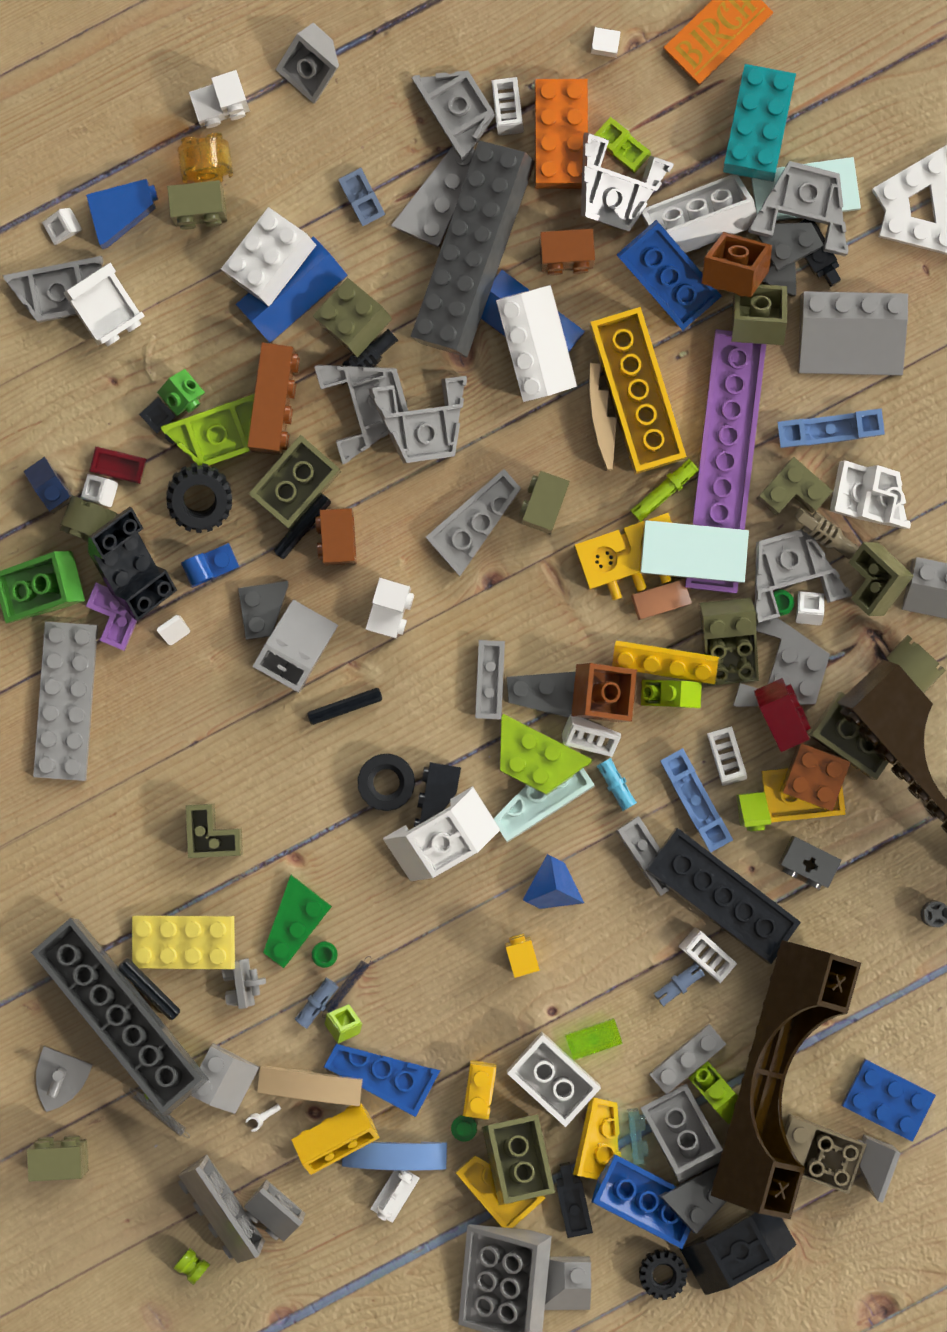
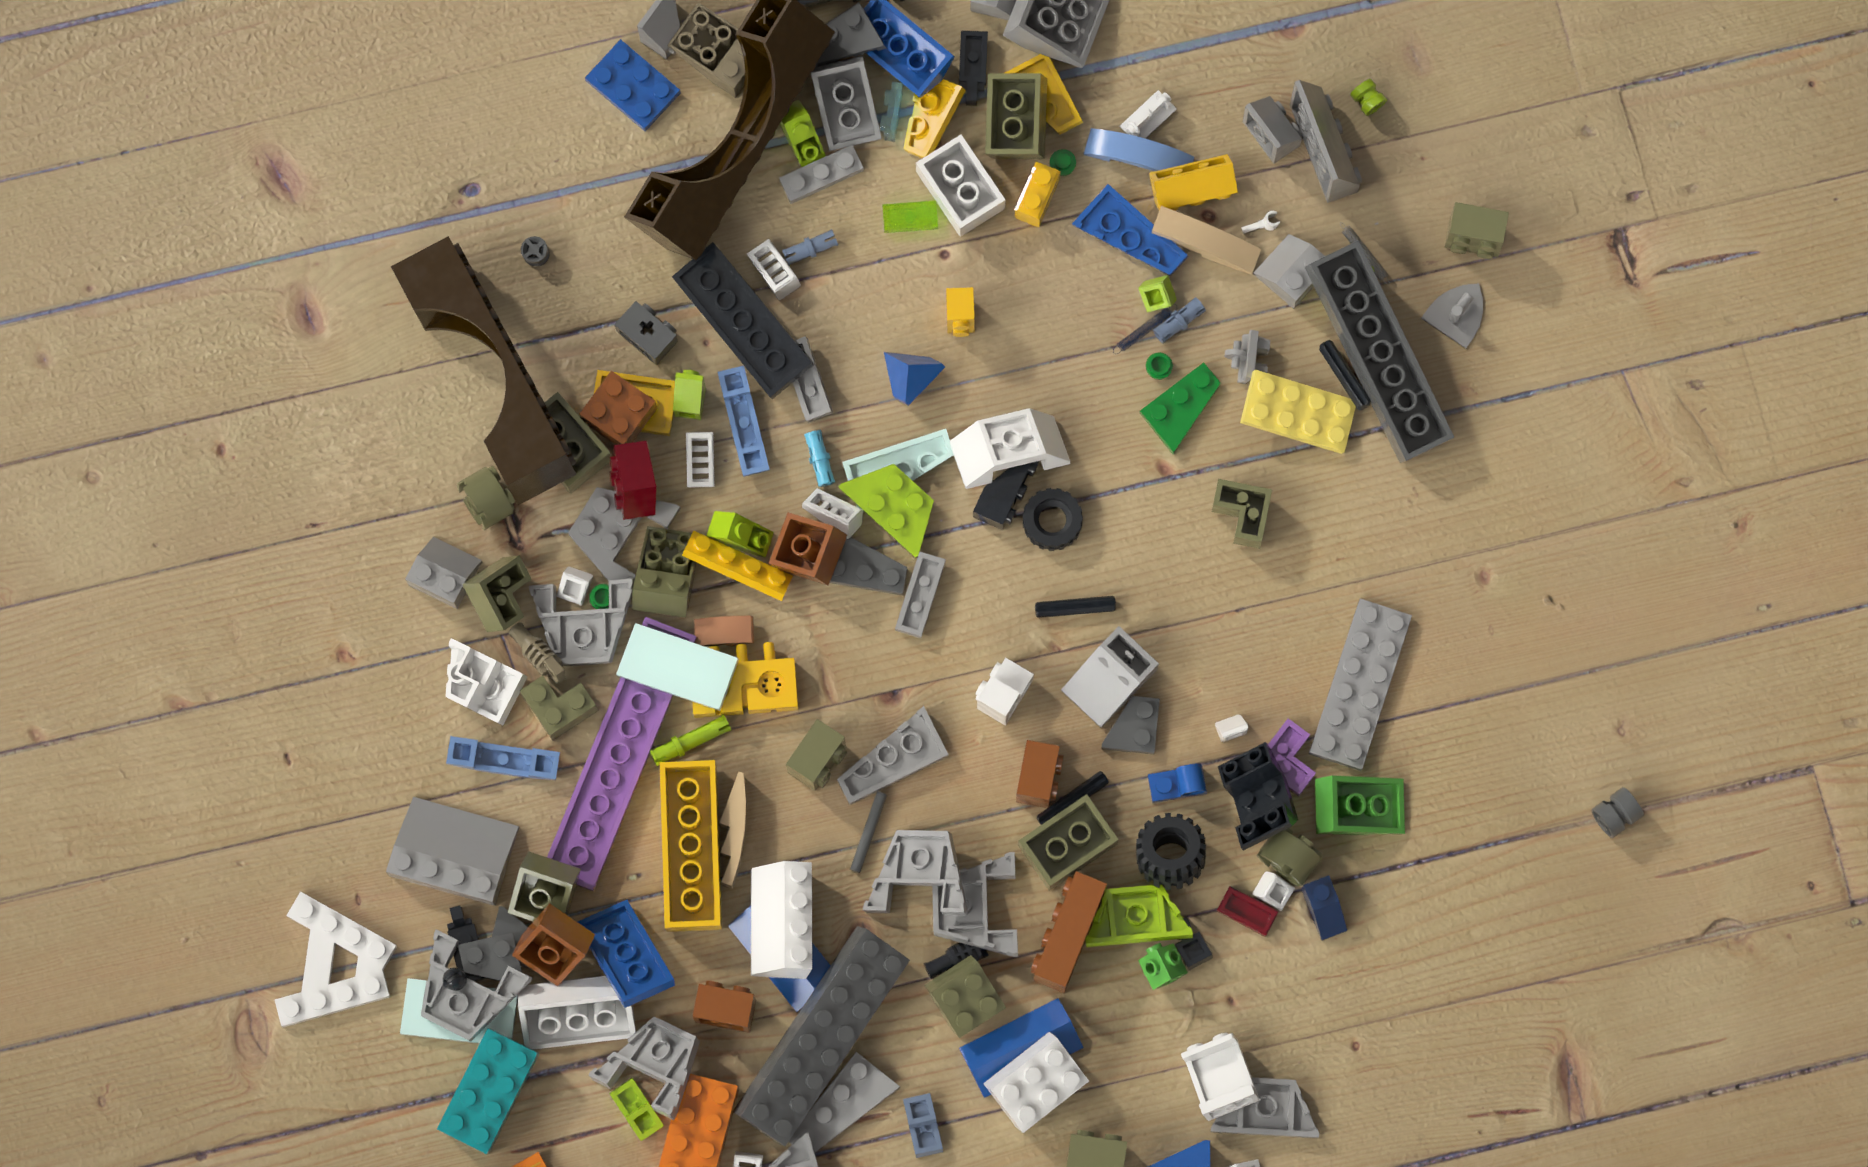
camera: 160 degrees left, 10 degrees down
none -> black hinge [443,968,467,991]
none -> dark grey bar [850,792,887,873]

